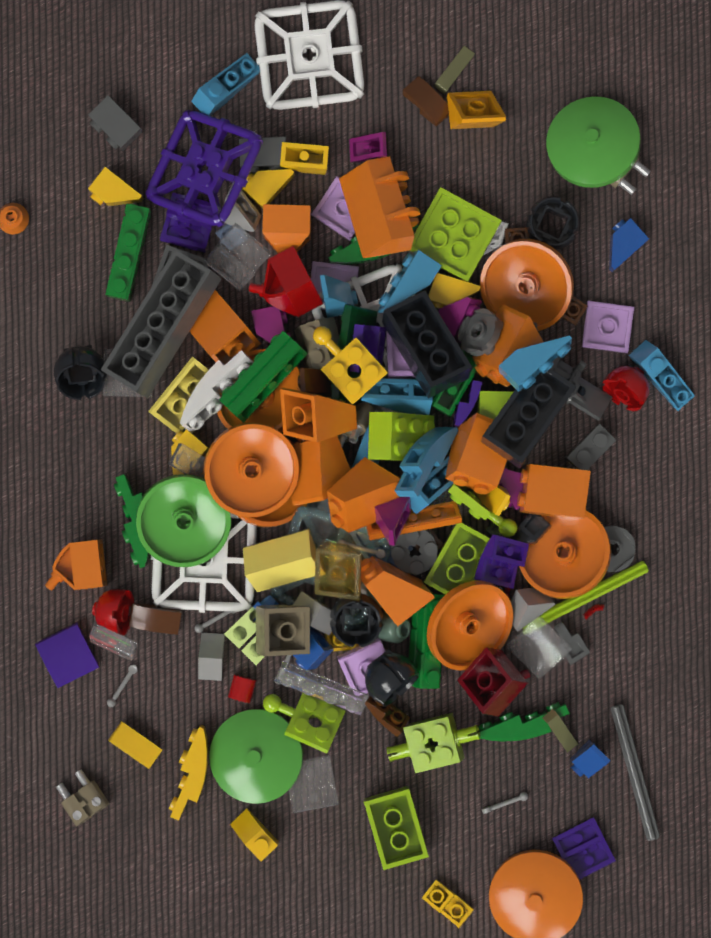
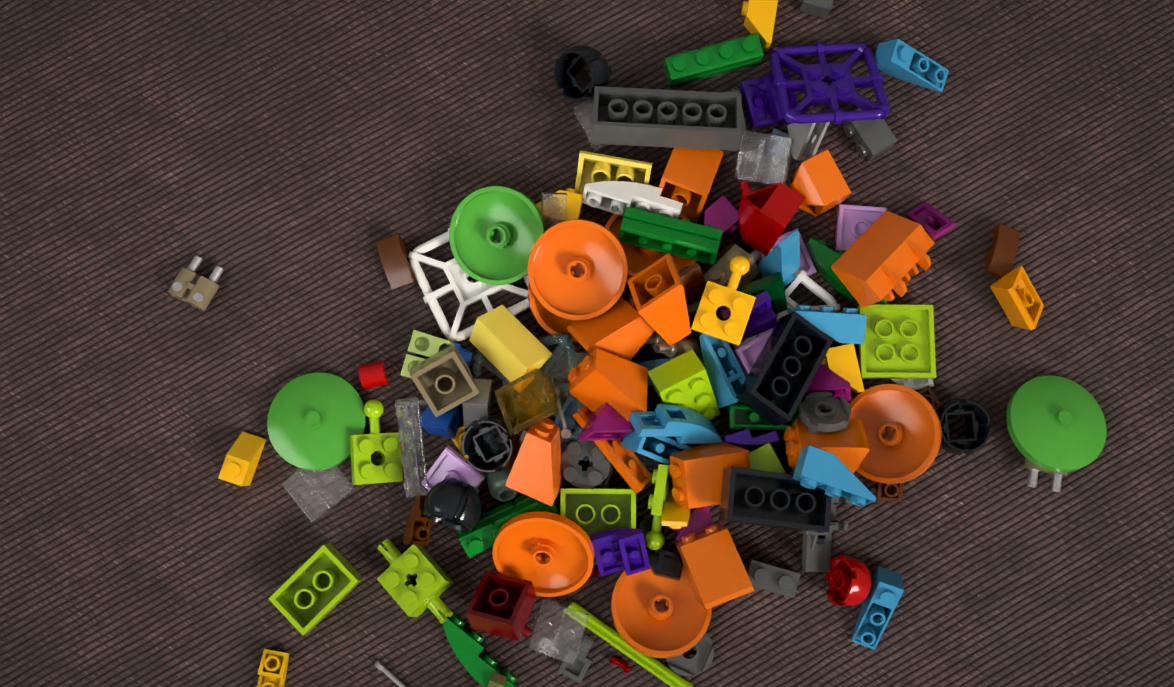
camera: 65 degrees right, 5 degrees down
dark purple slope [35,623,99,688] -> none
orange piece [45,539,108,591] -> none
clear slope [89,623,138,661] -> none
red cylinder [92,589,134,636] -> none
light grey hinge [107,665,138,707] -> none
yellow slope [108,721,162,769] -> none
green slope [114,474,150,568] -> none
yellow slope [169,725,208,821] -> none
light grey hinge [194,611,236,633] -> none
light grey slope [198,633,225,681] -> none
yellow slope [242,169,295,209] -> none
white plate [255,0,364,110] -> none
yellow slope [280,142,329,175] -> none
olive piece [434,46,475,95] -> none
light grey slope [510,588,555,632] -> none
lavender tile [581,301,634,353] -> none
blue slope [609,218,649,272] -> none

